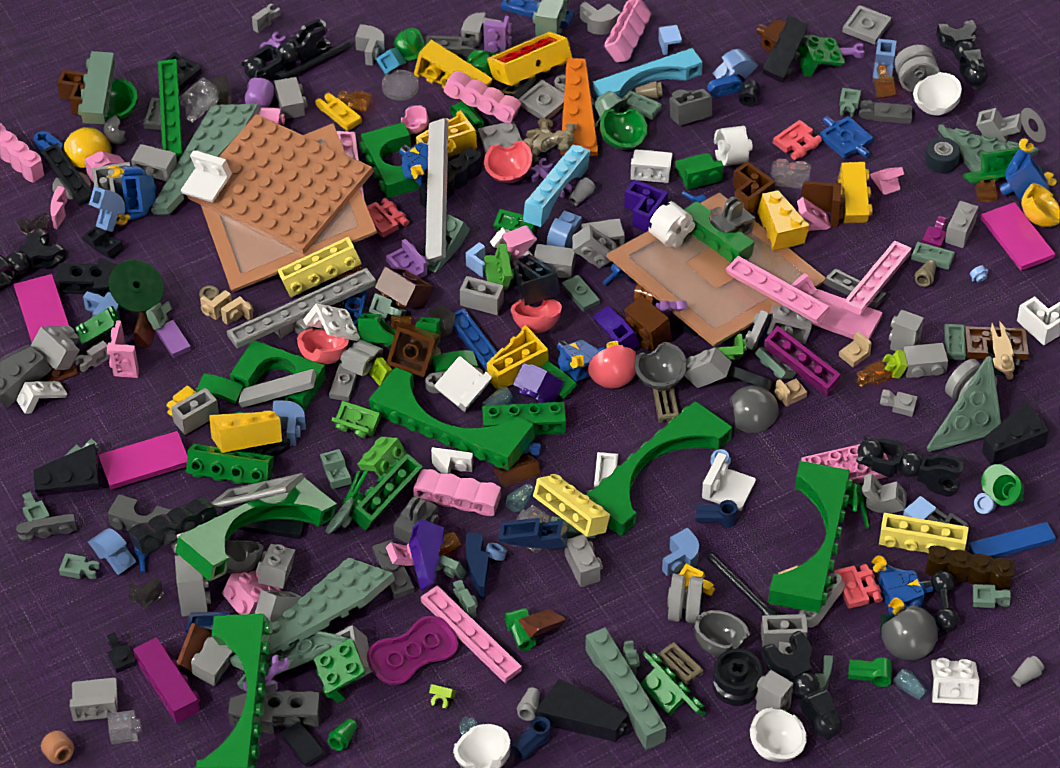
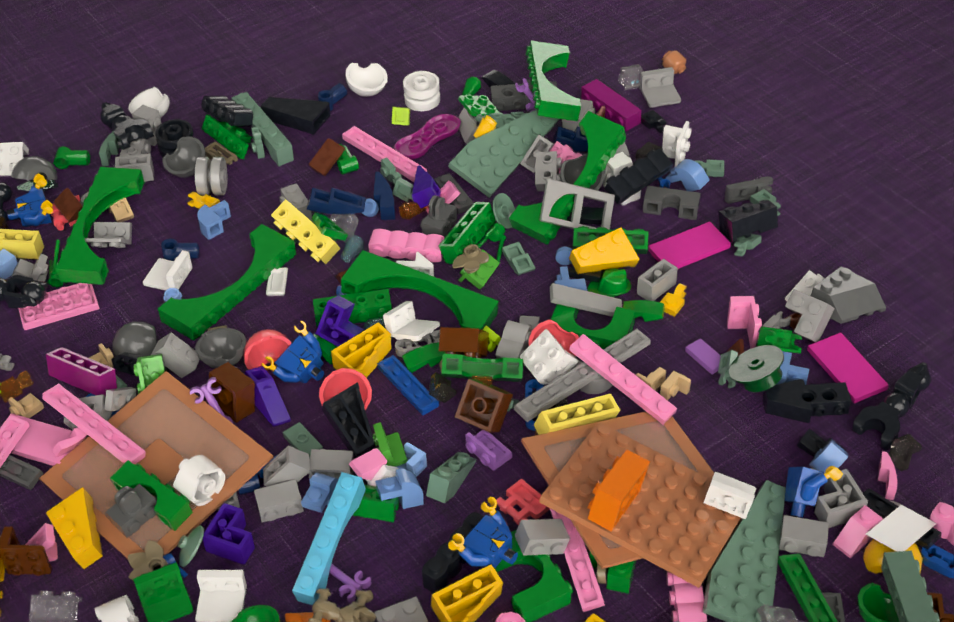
camera: 175 degrees right, 5 degrees down
dark grey hair [103,115,128,145] -> none
dark tan tile [199,286,219,301] -> none
bright green bracket [331,401,381,438] -> none
tile [426,118,448,263] -> none
clear light blue plate [459,717,478,735] -> none
light grey brick [460,276,504,315] -> none
coral cylinder [484,141,532,184] -> none
light grey cone [517,688,540,721] -> none
light grey cone [569,178,596,206] -> none
black piece [707,553,781,616] -> none
reddish brown brick [733,161,775,214] -> none
clear light blue cone [893,668,927,700] -> none
none -> copper slope [53,188,83,222]
none -> light grey bracket [85,222,132,248]
none -> dark tan plate [128,540,168,581]
none -> sand green dish [178,525,204,567]
none -> black brick [201,96,253,126]
none -> green wing [311,212,348,241]
none -> medium blue brick [375,469,424,509]
none -> white wheel [403,71,440,111]
none -> dark tan plate [452,244,489,274]
none -> yellow cone [473,115,497,138]
none -> light grey brick [515,519,570,555]
none -> medium blue tile [556,247,572,265]
none -> bright pink plate [569,334,677,425]
none -> orange brick [588,449,650,532]
none -> white bracket [662,121,692,167]
none -> white sticker [866,505,937,552]

